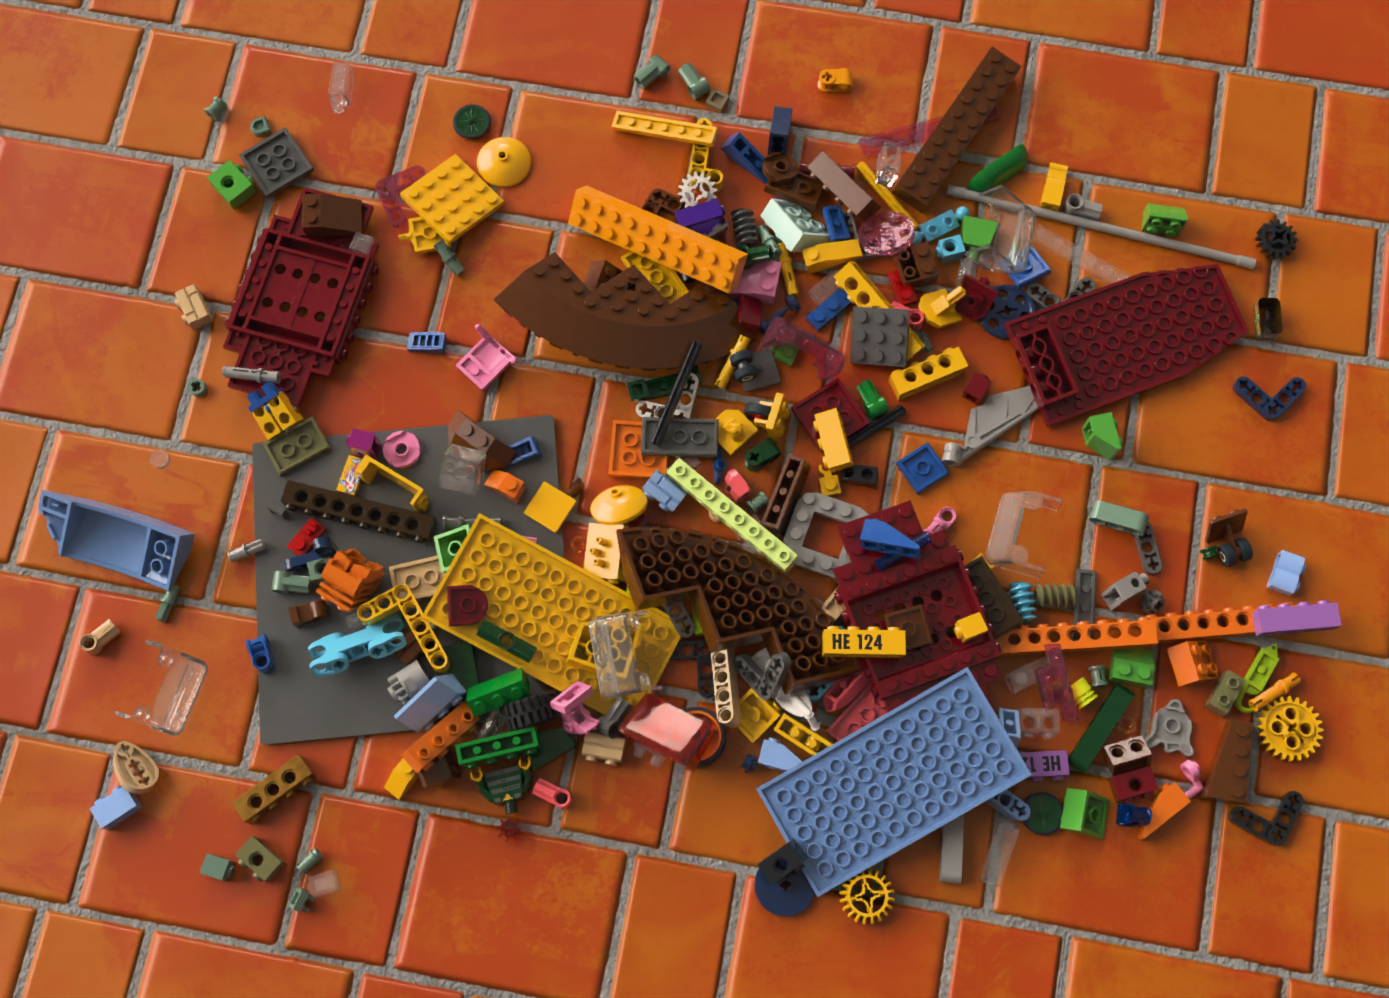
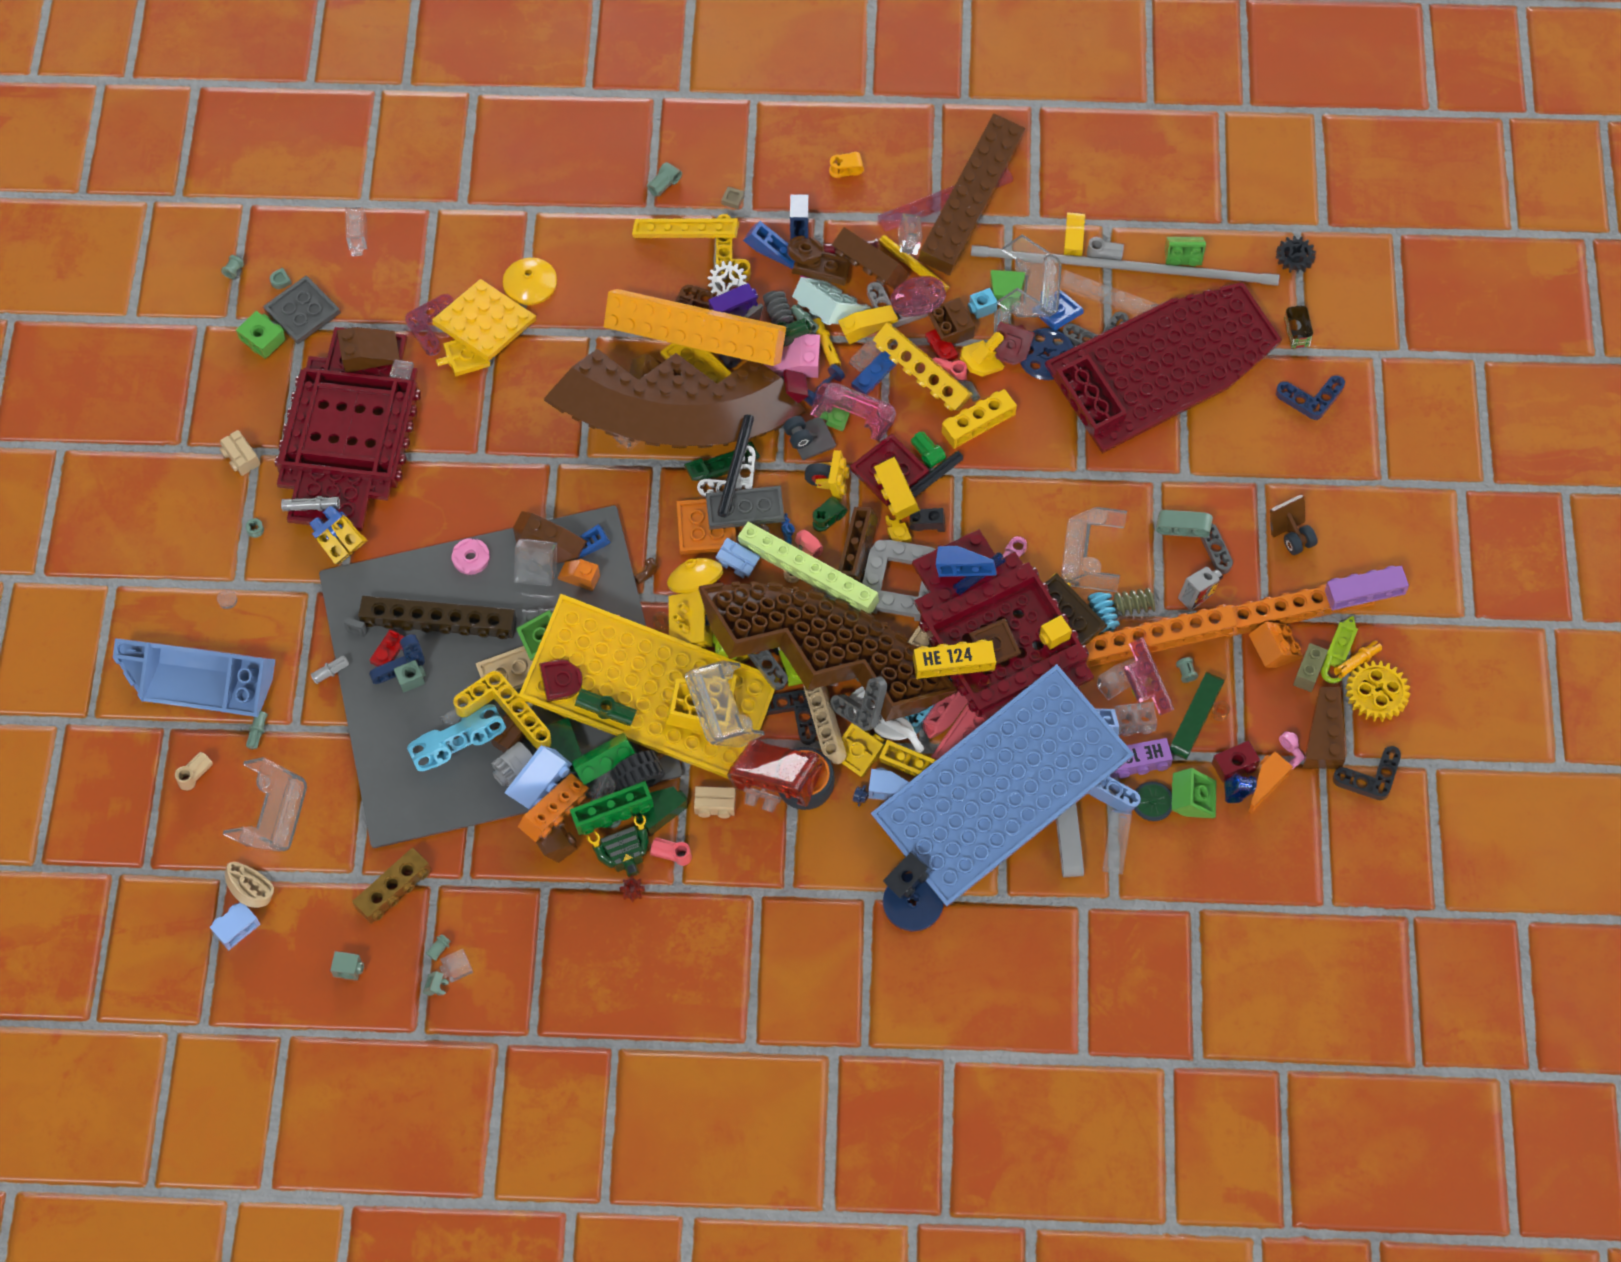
camera: 10 degrees left, 10 degrees down
olive brick [235,836,286,882] -> none
blue piece [245,633,275,674] -> none
olive tile [262,416,331,476] -> none
sand green piece [271,571,313,594] -> none
reddish brown leg [288,600,329,628] -> none
orange piece [316,548,385,612] -> none
tile [336,455,362,497] -> none
magenta brick [346,428,382,461] -> none
yellow panel [355,455,430,513] -> none
yellow slope [384,758,419,800] -> none
slope [407,332,447,354] -> none
sand green pin [433,239,464,276] -> none
dark green wheel [453,104,491,139] -> none
bright pink piece [456,324,517,391] -> none
yellow tile [523,481,577,534] -> none
bright pink tile [550,681,600,735] -> none
dark grey piece [596,697,632,739] -> none
sand green piece [678,63,711,100] -> none
yellow pin [714,334,751,390] -> none
yellow piece [716,410,758,456] -> none
sand green bush [745,491,769,516] -> none
blue plate [822,206,850,242] -> none
yellow gear [839,868,895,925] -> none
dark grey plate [850,306,910,367] -> none
blue tile [896,442,949,495] -> none
medium azure plate [908,206,970,245] -> none
light grey wing [942,386,1039,467] -> none
dark red brick [962,372,992,405] -> none
green brick [967,144,1028,194] -> none
neon yellow piece [1064,677,1098,710] -> none
dark grey tile [1072,569,1097,641] -> none
bright green slope [1081,412,1123,460] -> none
reddish brown brick [1103,735,1152,776] -> none
bright green slope [1107,648,1155,689] -> none
dark grey gear [1140,589,1165,614] -> none
light grey tile [1144,699,1194,757] -> none
dark green bush [1199,545,1220,561] -> none
light blue brick [1267,550,1306,596] -> none

